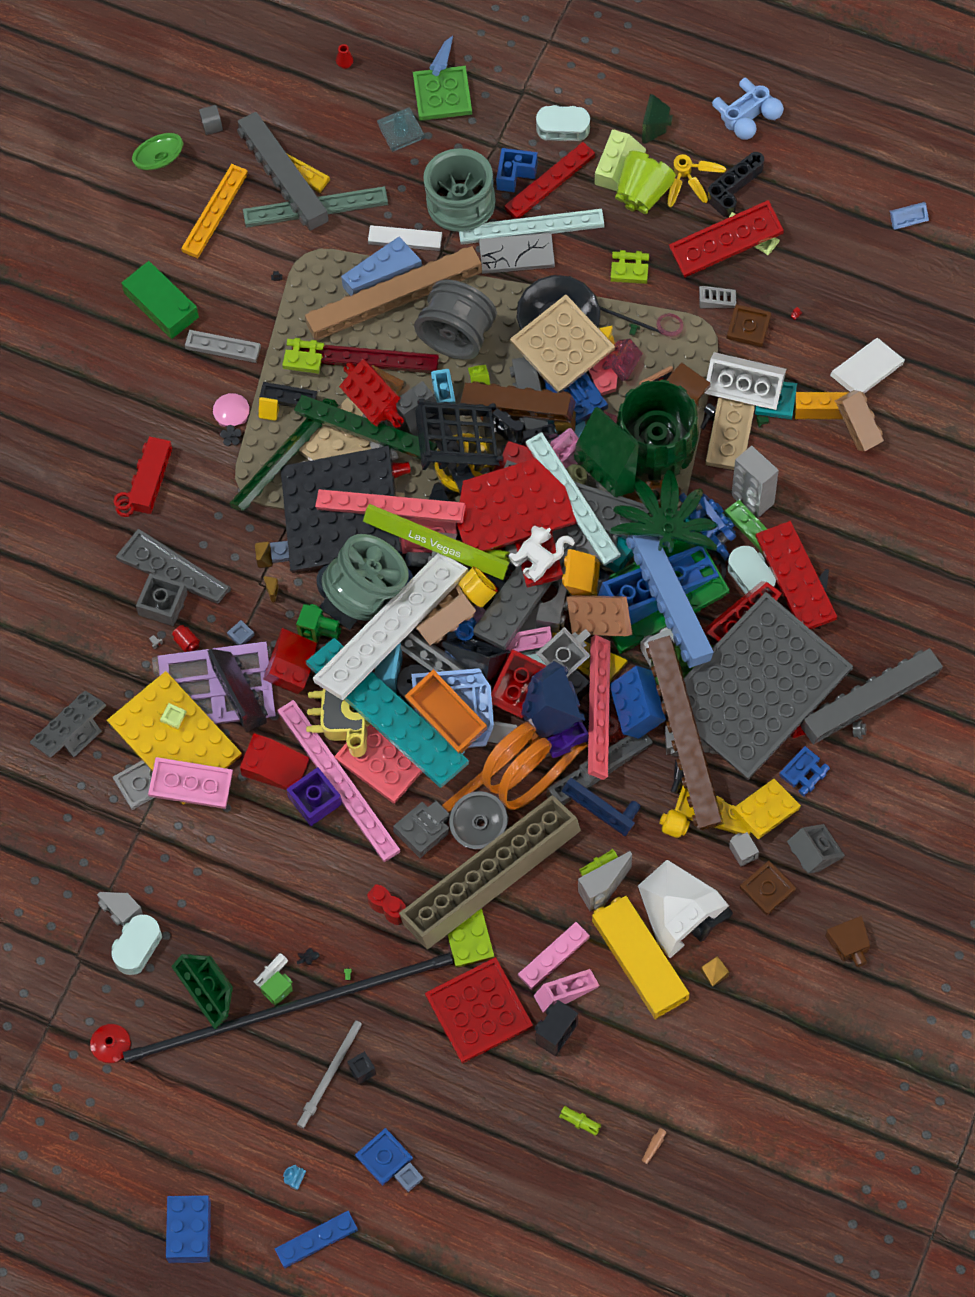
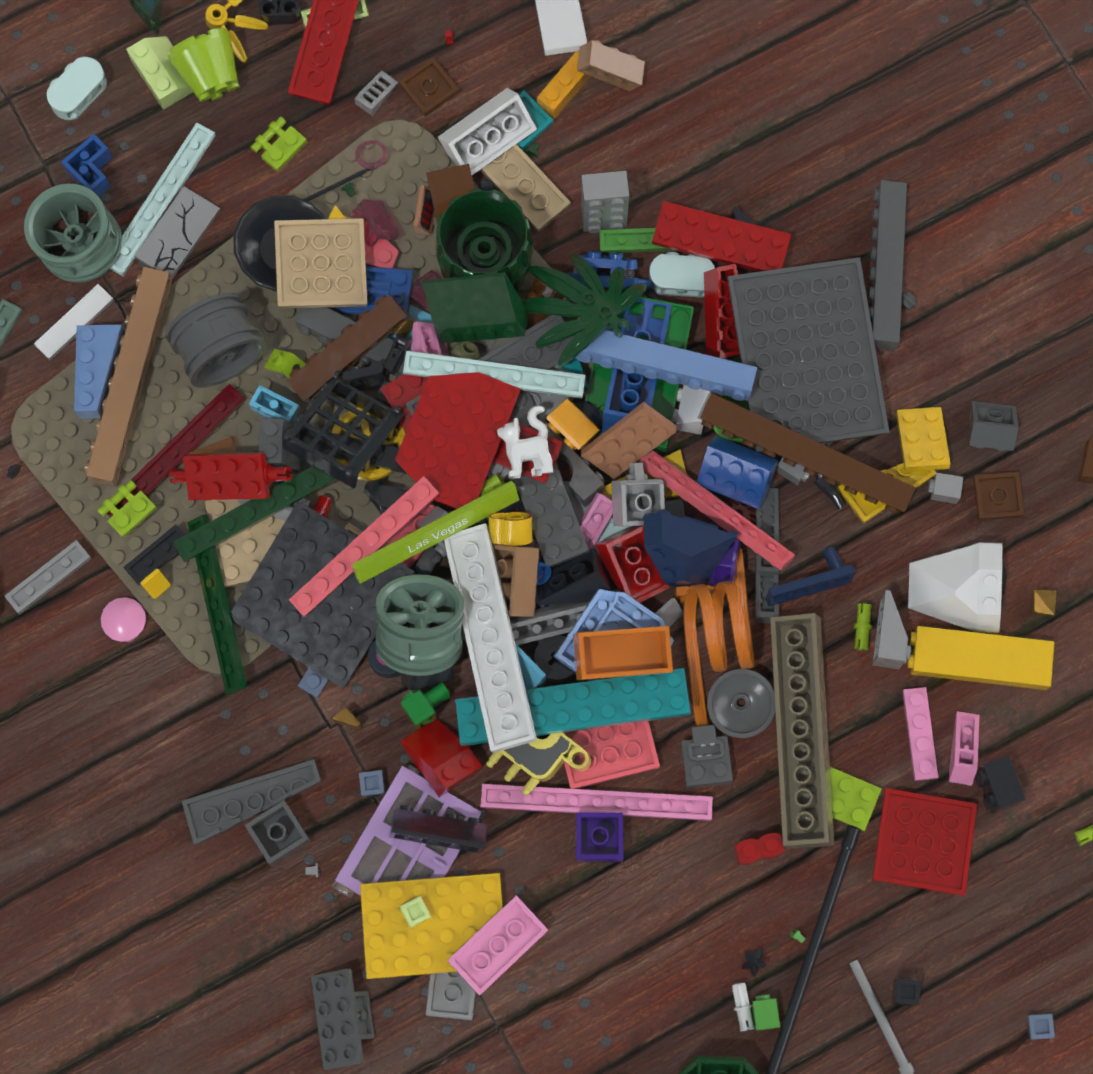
camera: 55 degrees left, 10 degrees up
red hinge [113,436,173,517] -> none
red brick [172,625,200,652] -> none
black plant [220,425,242,446] -> none
red slope [240,733,310,790] -> none
pearl gold slope [255,542,272,568] -> none
blue plate [355,1128,413,1186] -> none
red plate [504,142,595,219] -> none
yellow head [659,809,690,838] -> none
blue plate [779,746,830,796] -> none

